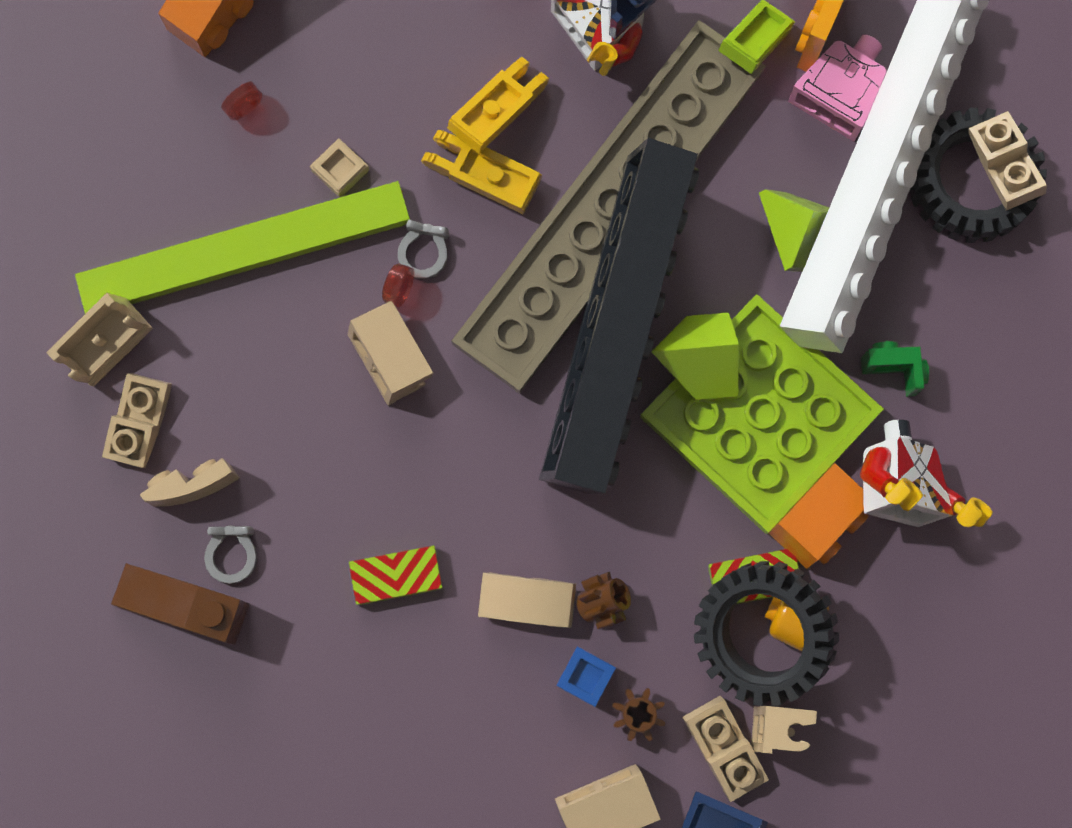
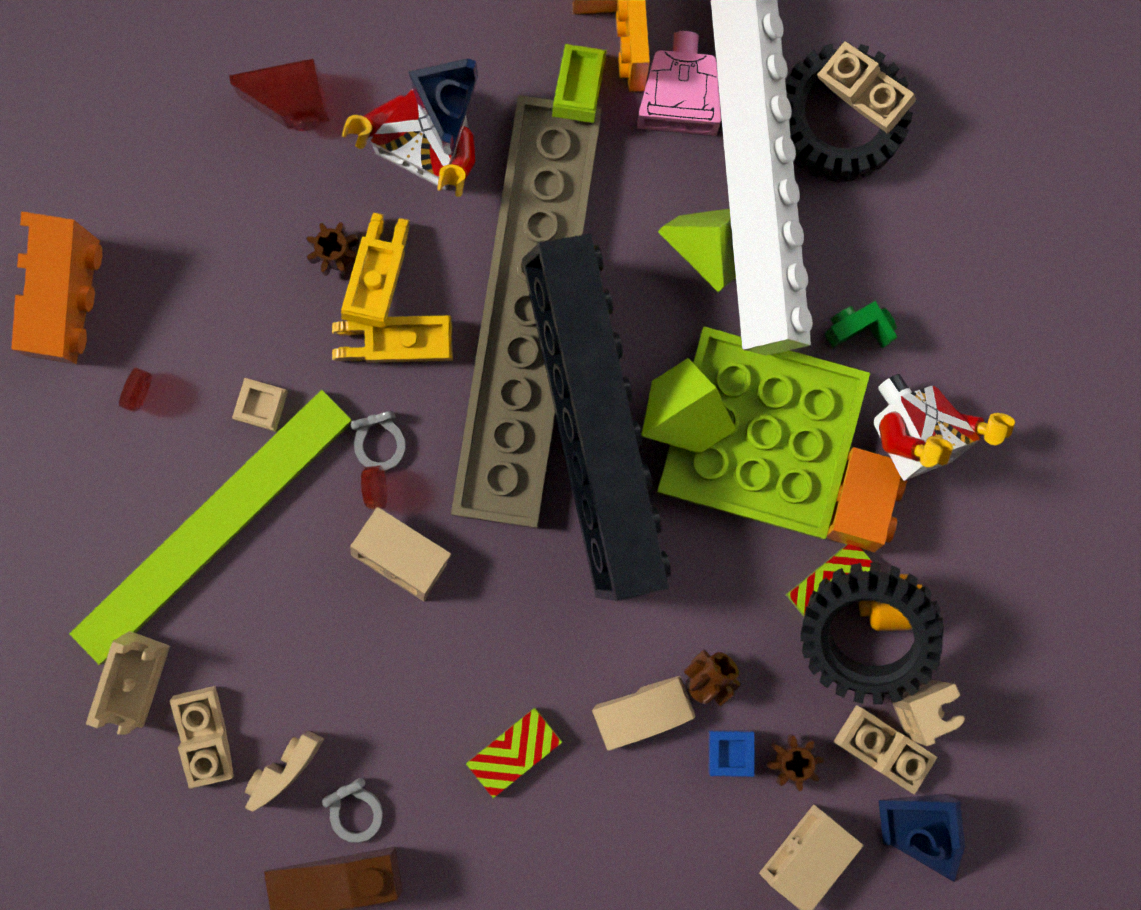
camera: 30 degrees left, 5 degrees up
none -> reddish brown gear [306,222,359,276]

